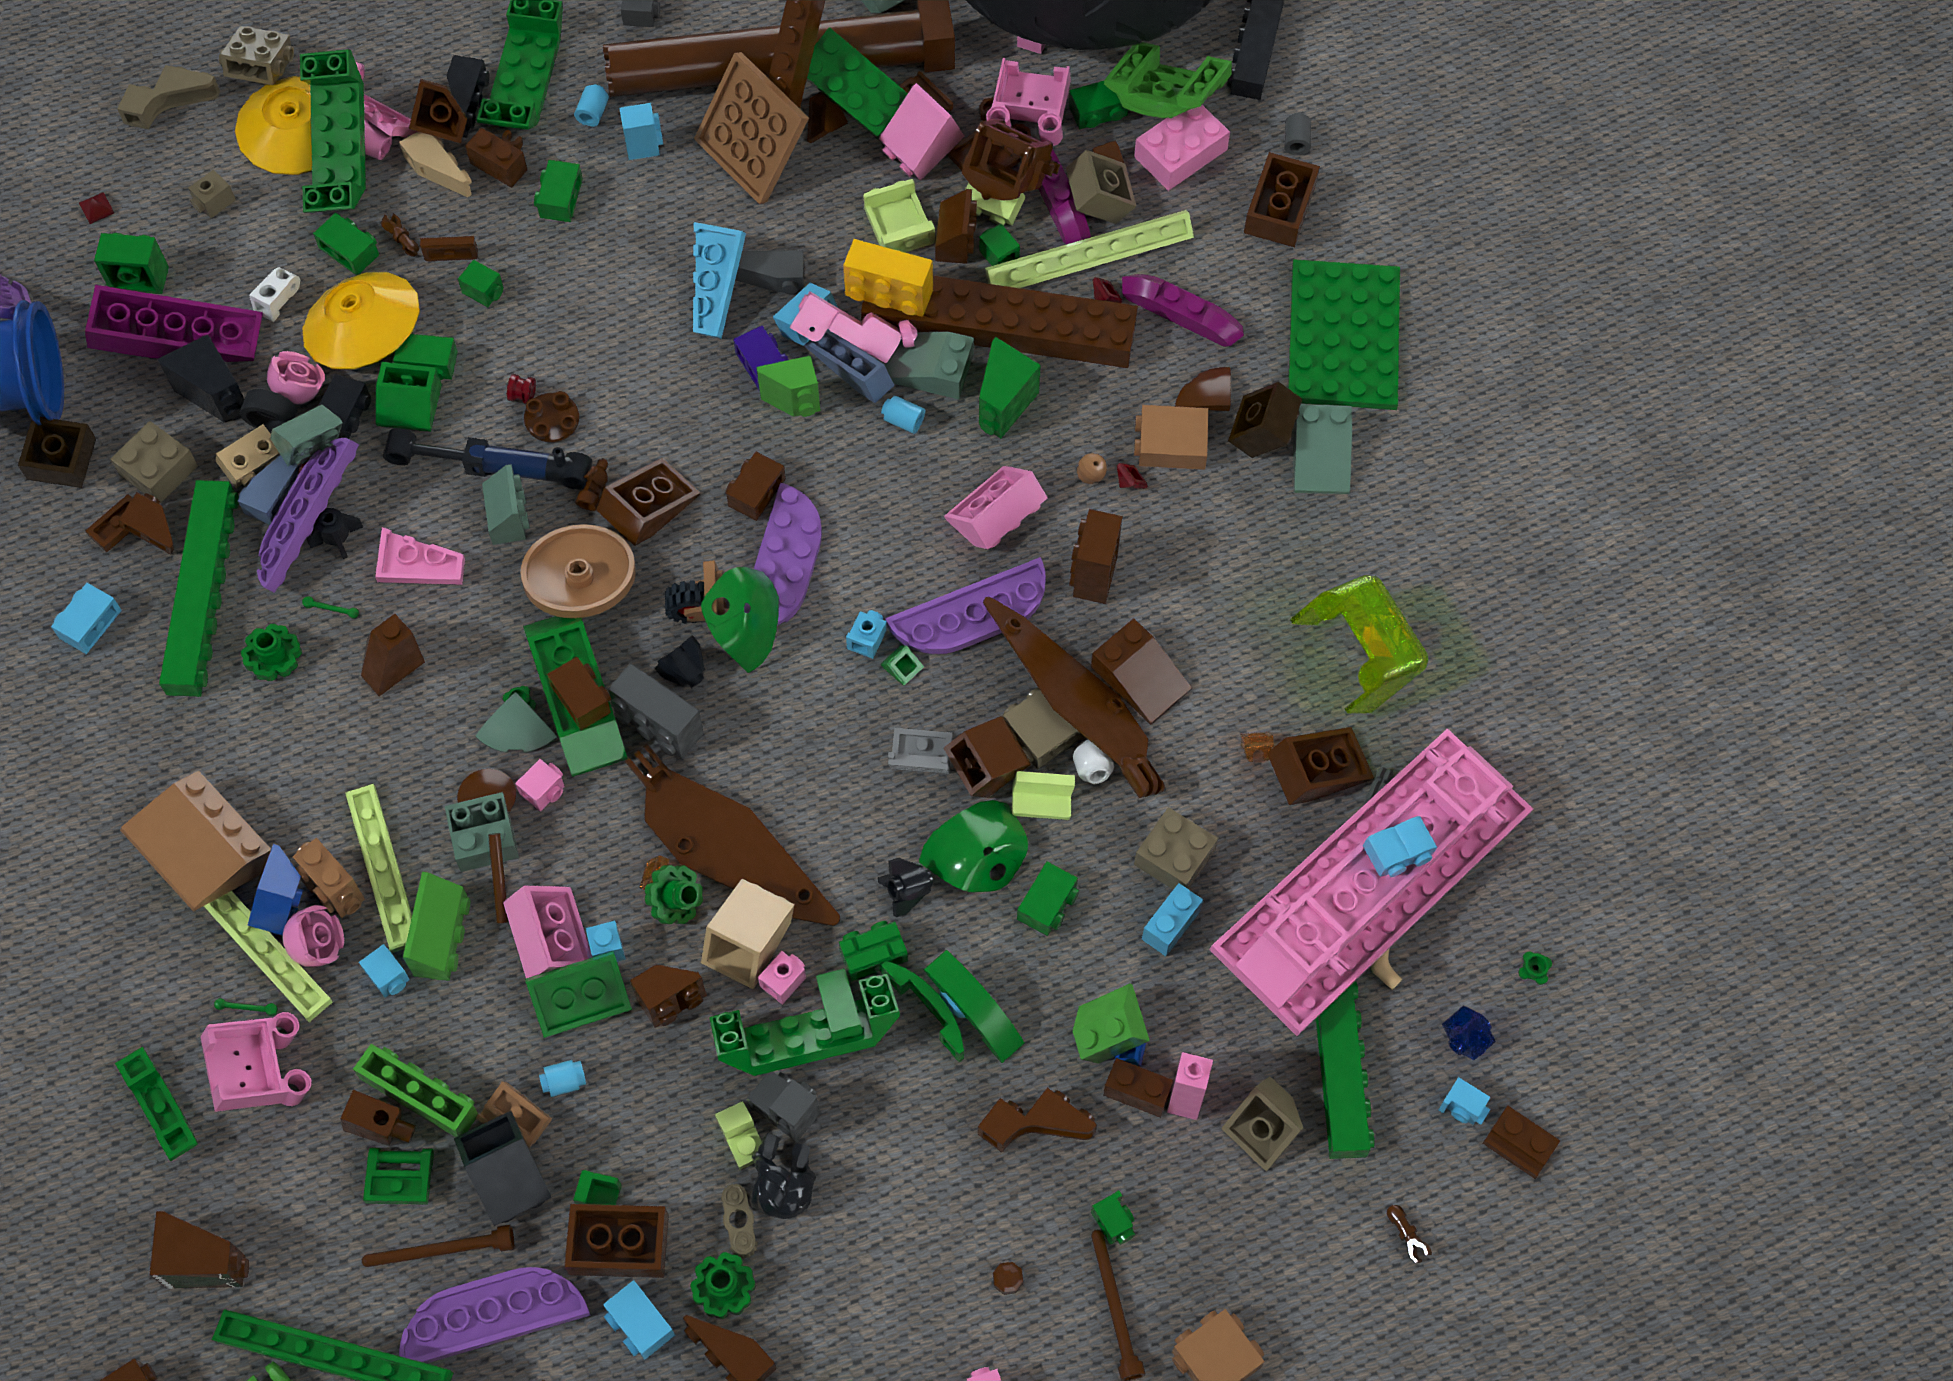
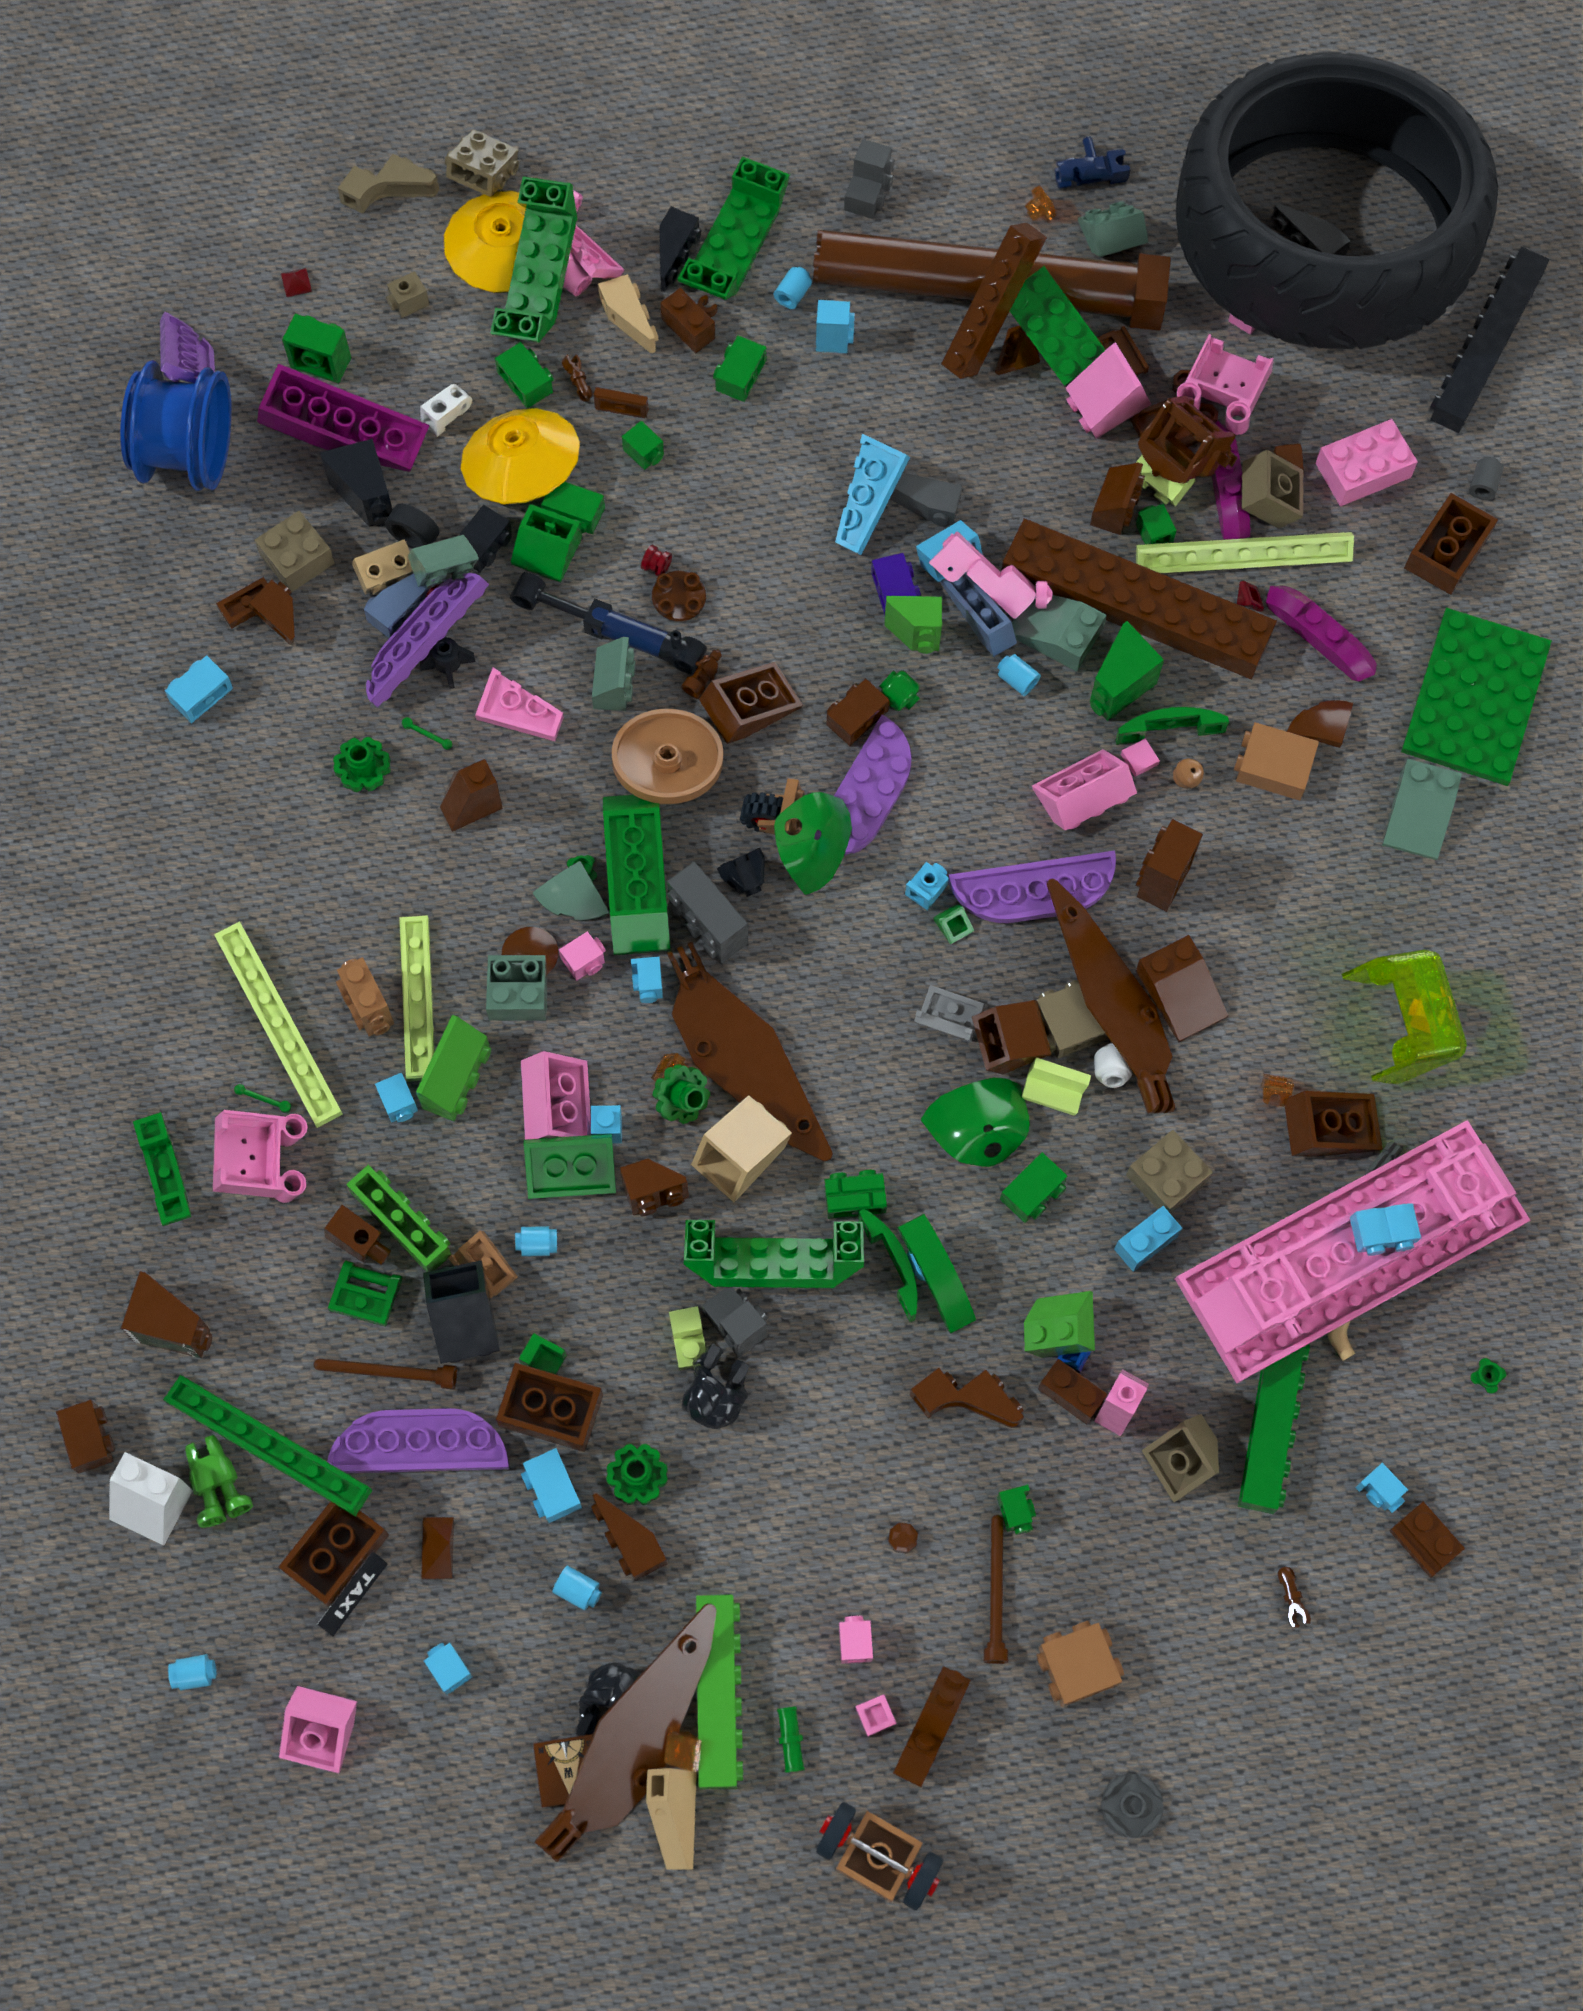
camera: 15 degrees right, 5 degrees up
dark brown brick [18,417,96,488] -> none
medium nougat slope [120,771,271,912] -> none
green brick [159,480,239,697] -> none
blue slope [247,844,303,936] -> none
bright pink cylinder [267,351,325,404] -> none
bright pink cylinder [283,905,344,967] -> none
reddish brown slope [409,79,467,144] -> none
reddish brown bar [488,833,509,923] -> none
reddish brown brick [547,657,611,730] -> none
medium nougat plate [694,52,809,204] -> none
dark tan piece [721,1184,758,1259] -> none
bright pink brick [758,951,806,1005] -> none
green tile [816,968,863,1040] -> none
yellow brick [843,239,933,317] -> none
yellowish green panel [863,179,935,252] -> none
black brick [878,858,933,917] -> none
green brick [1068,80,1128,130] -> none
bright green slope [1104,42,1232,118] -> none
dark red slope [1117,463,1148,489] -> none
dark brown brick [1228,381,1302,458] -> none
clear blue brick [1442,1005,1496,1060] -> none
none -> medium azure brick [631,957,663,1003]
none -> green head [879,670,920,711]
none -> green slope [1115,707,1229,745]
none -> bright pink tile [1121,738,1160,777]

